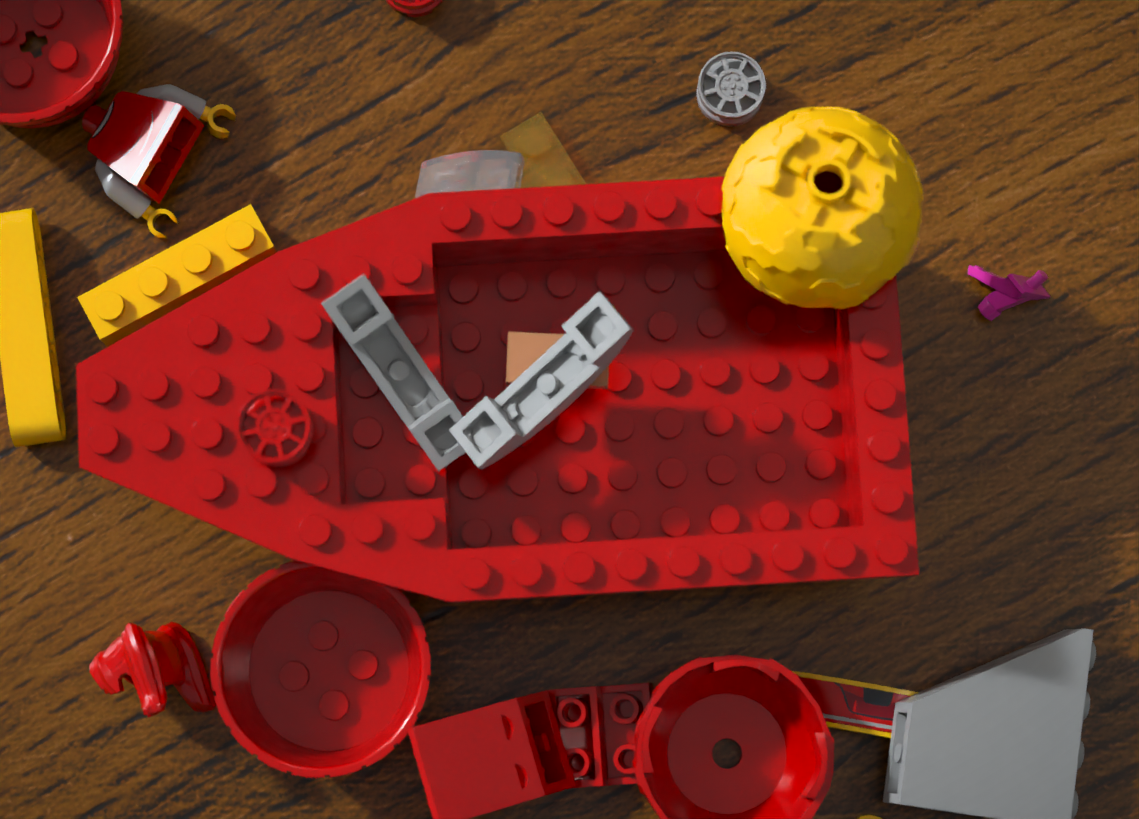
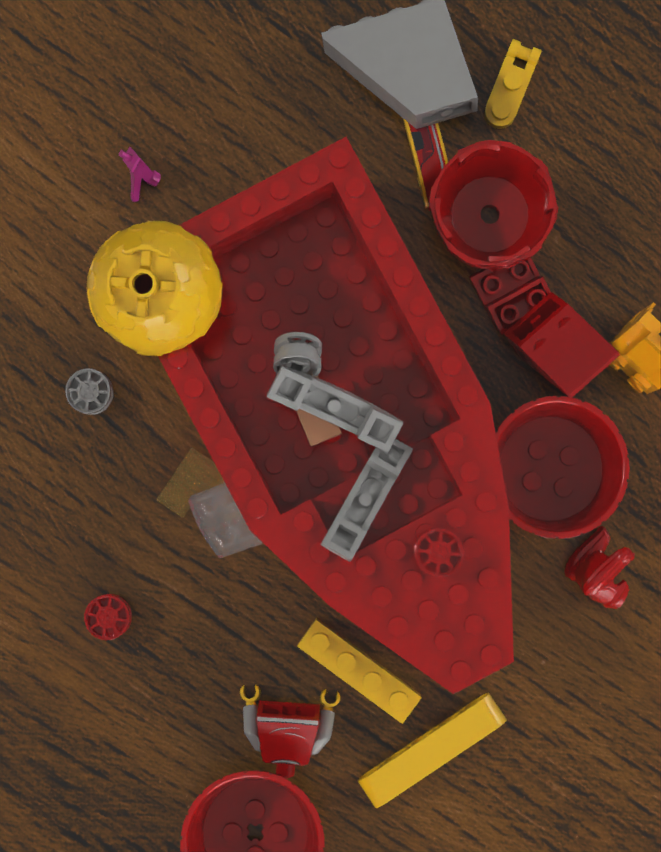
camera: 110 degrees left, 5 degrees up
none -> light grey wheel [273,332,322,376]

